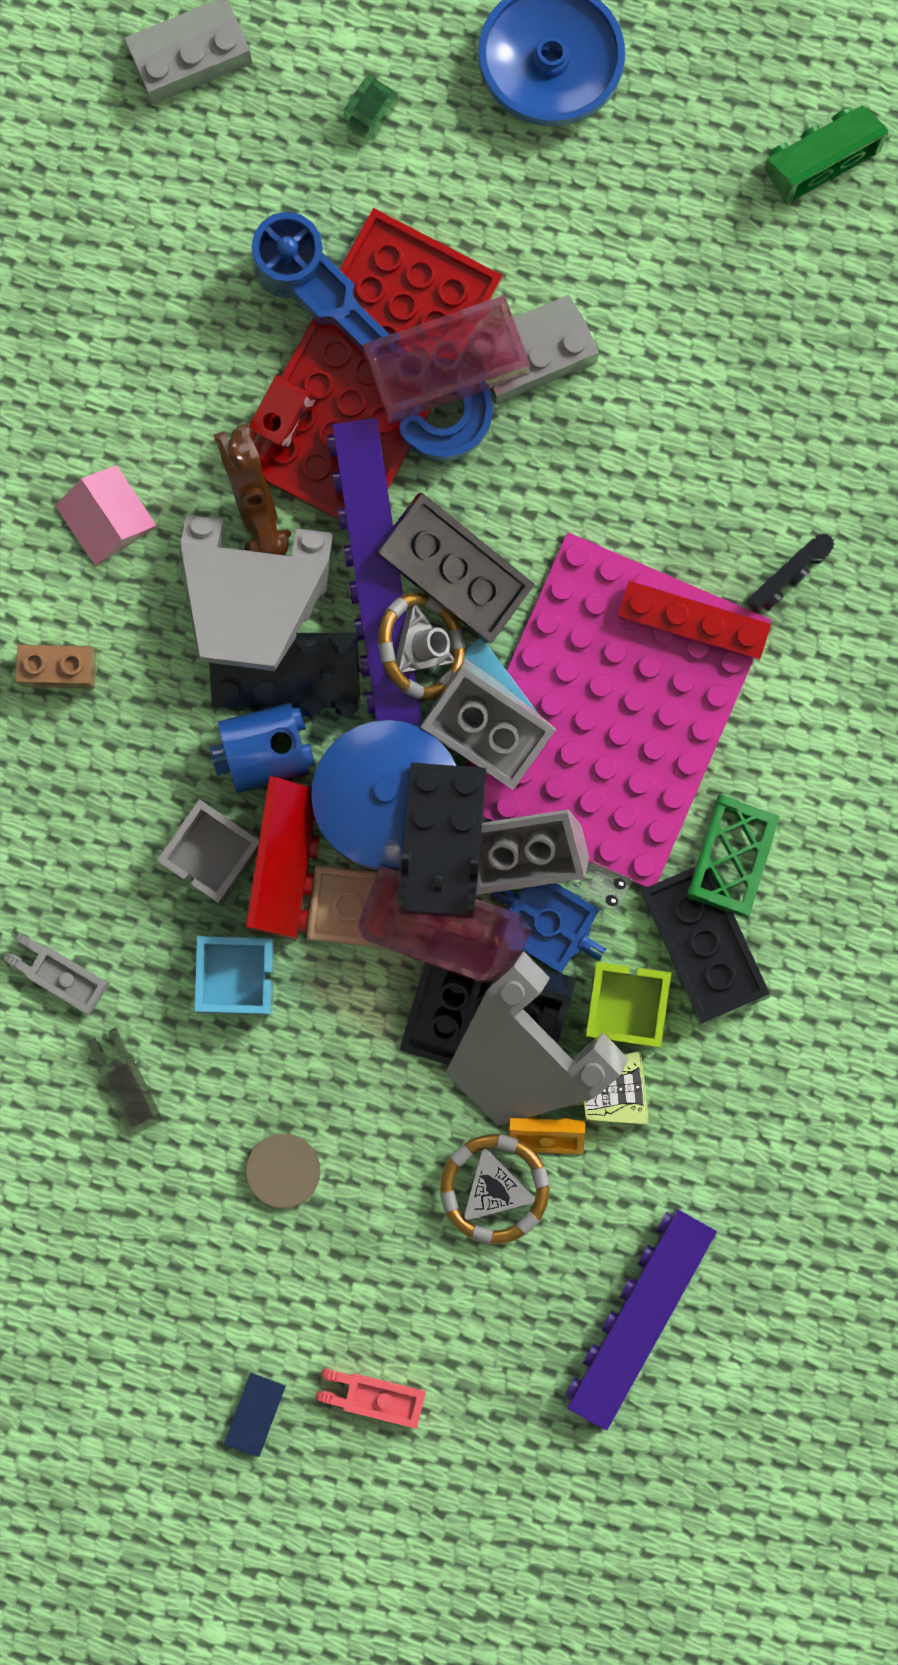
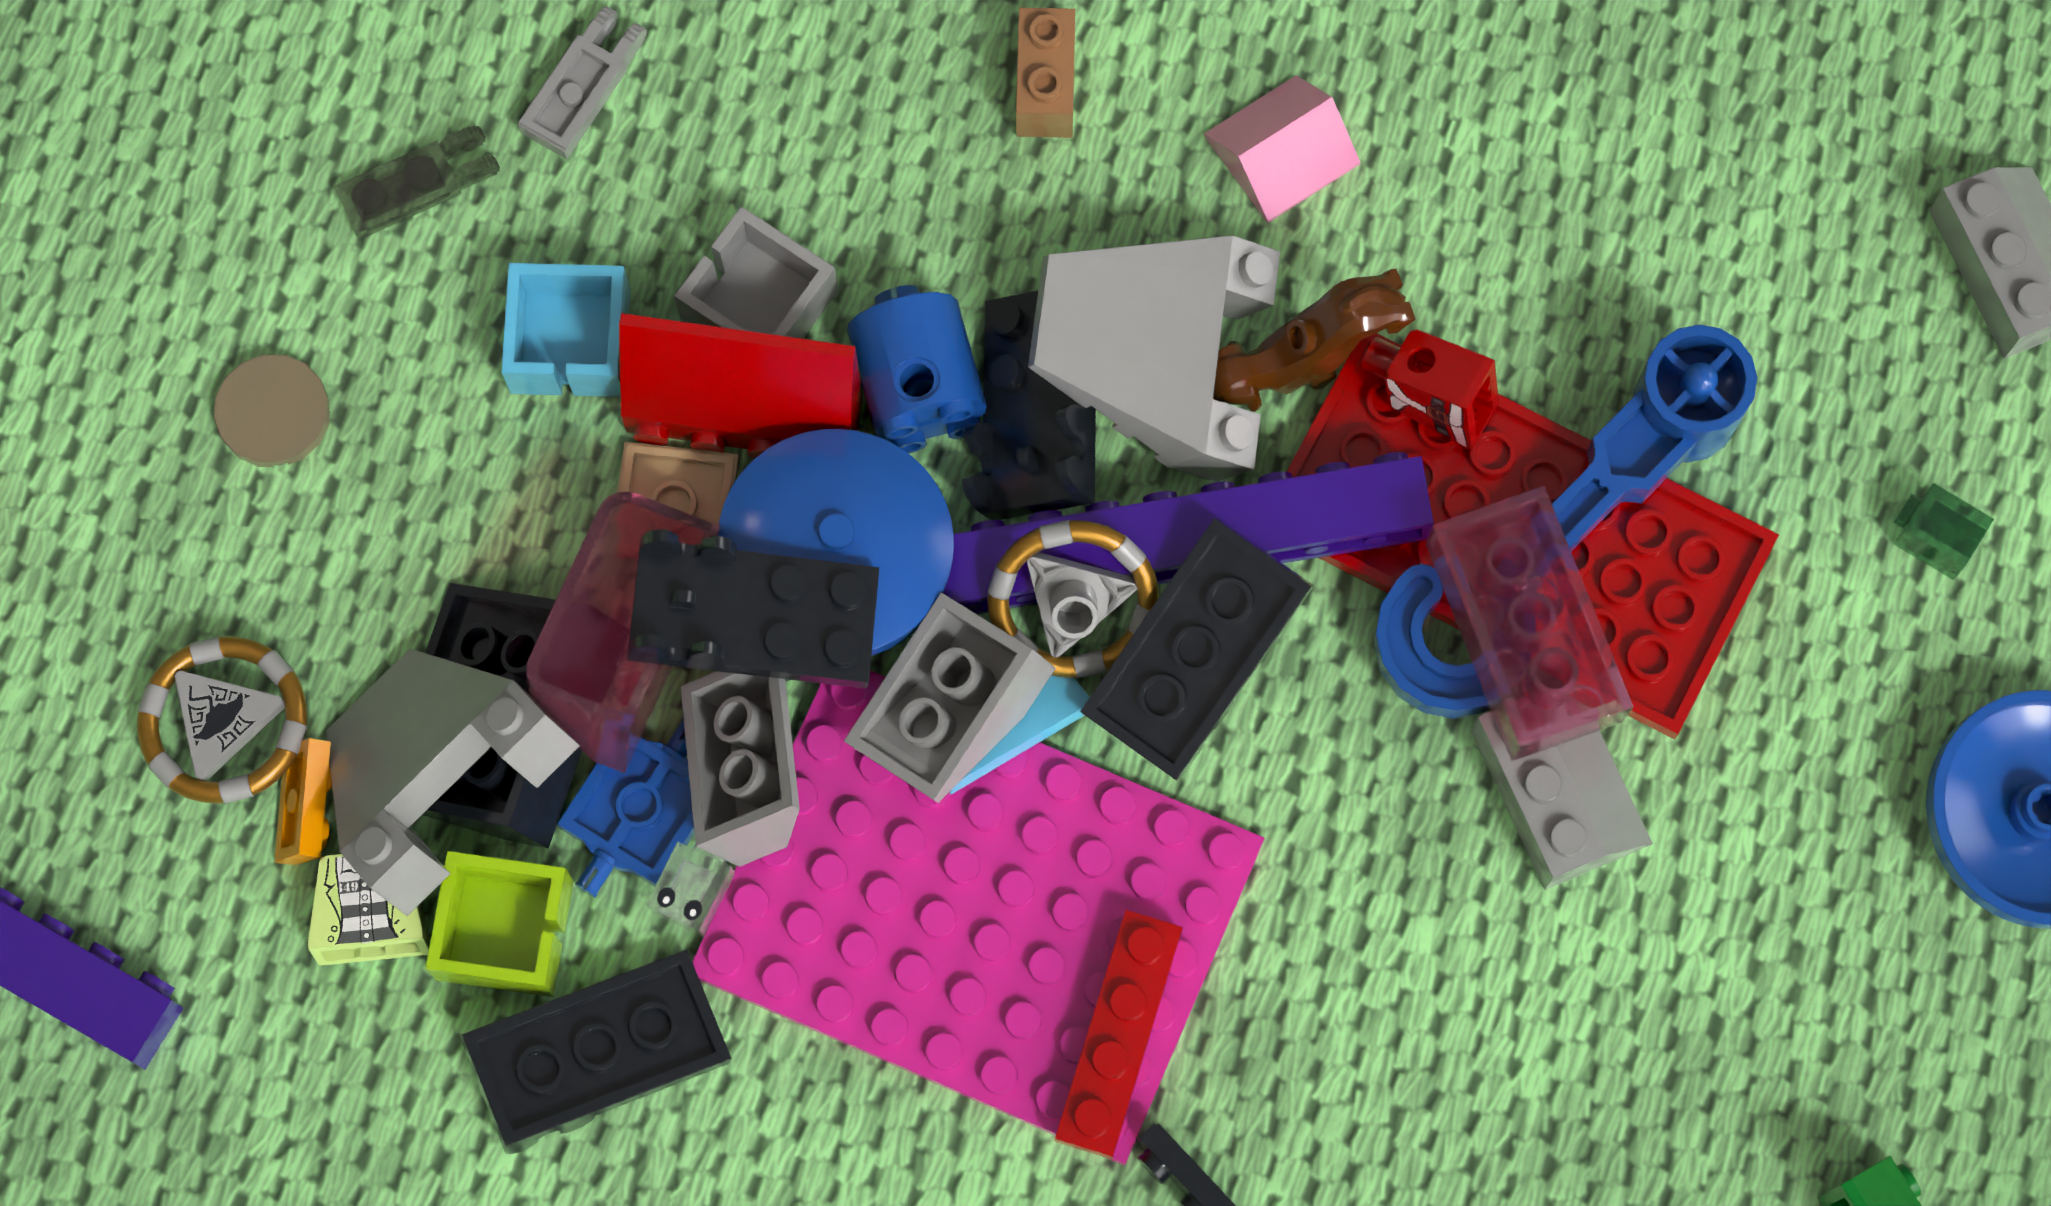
camera: 85 degrees right, 10 degrees down
green window [686,795,780,918] -> none

